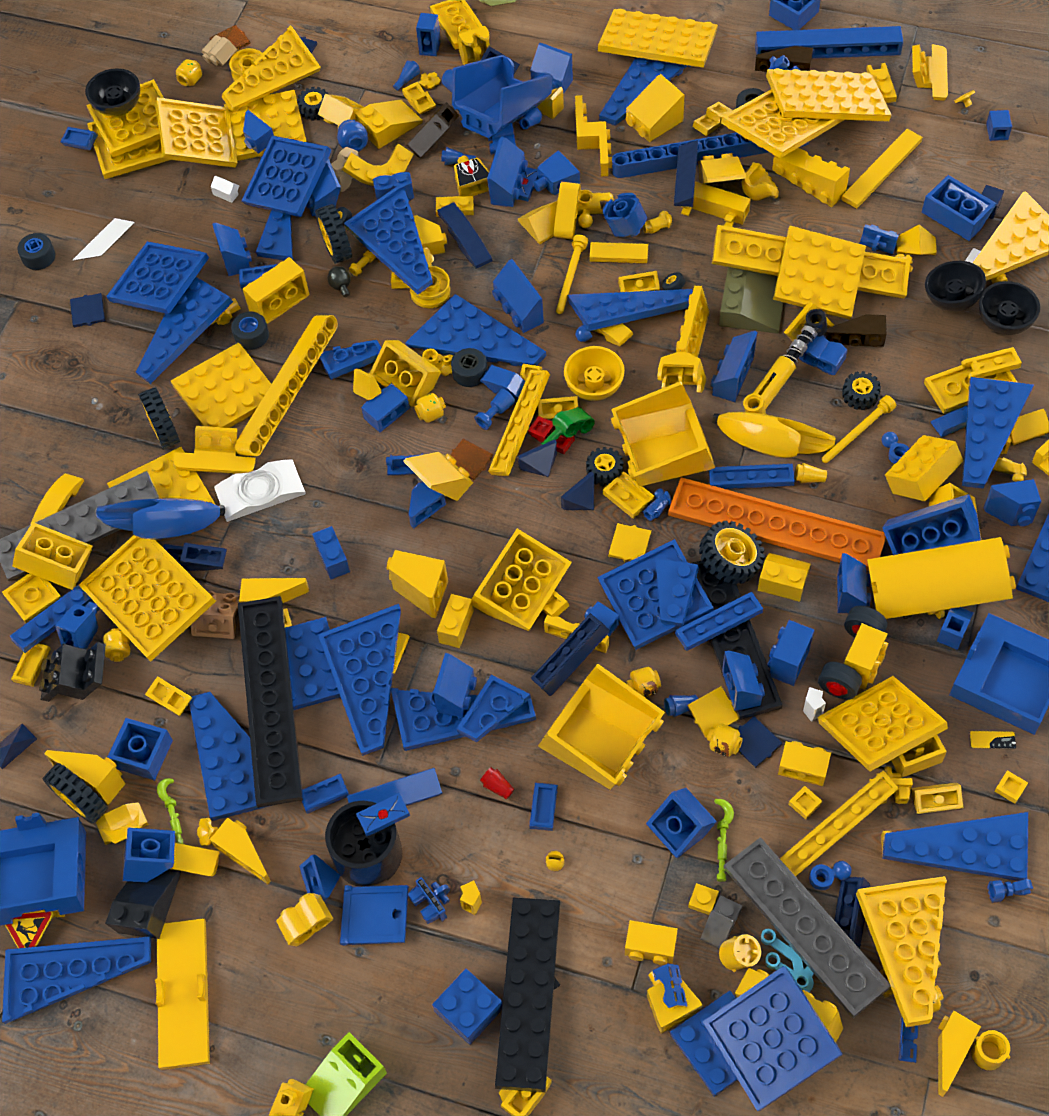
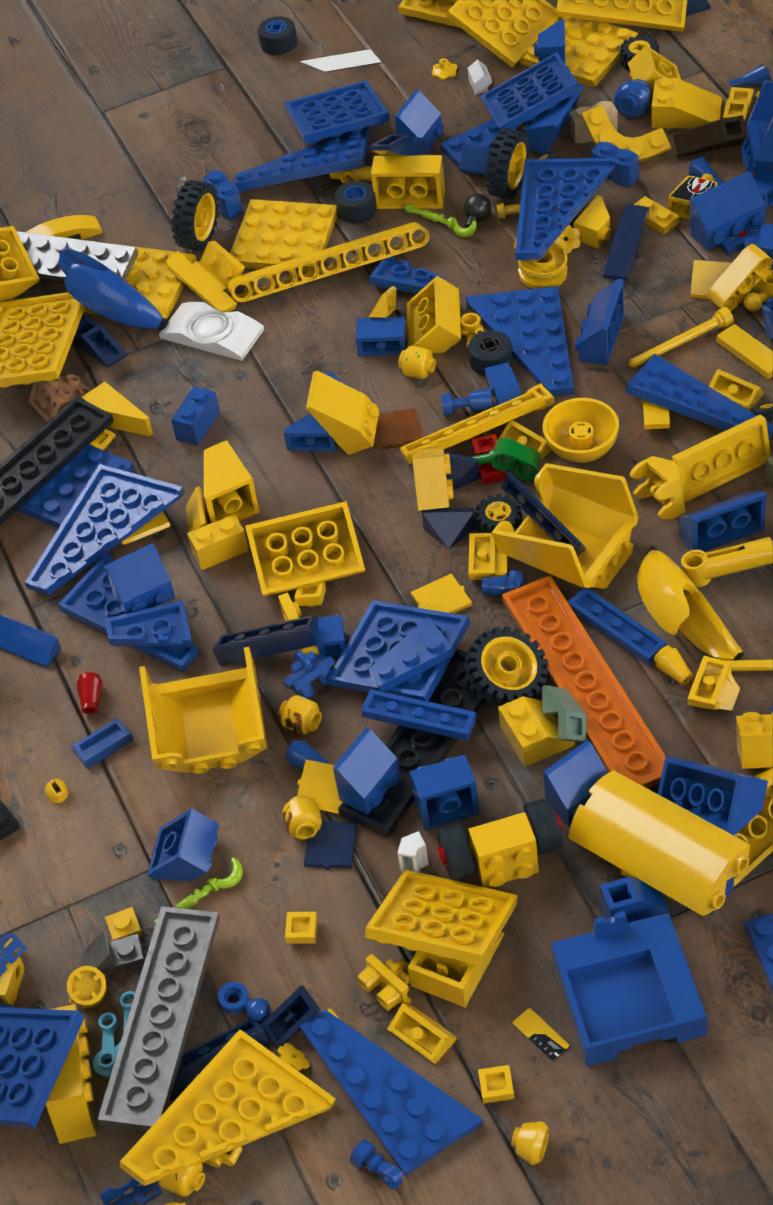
camera: 50 degrees right, 10 degrees down
dark blue piece [70,293,105,328] -> none
blue hinge [575,324,592,342] -> none
yellow brick [625,920,678,965] -> none
yellow brick [778,741,831,786] -> none
yellow tile [779,771,899,877] -> none
none -> yellow slope [186,486,208,532]
none -> blue brick [203,170,243,220]
none -> dark blue slope [260,985,321,1049]
none -> yellow plant [277,1043,310,1071]
none -> blue hips [282,651,335,699]
none -> dark blue slope [369,134,434,156]
none -> lime piece [405,204,477,238]
none -> yellow brick [412,447,454,511]
none -> yellow plant [431,58,458,80]
none -> blue slope [459,144,490,176]
none -> dark blue slope [501,472,586,557]
none -> sand green slope [542,685,586,743]
none -> yellow slope [687,656,740,711]

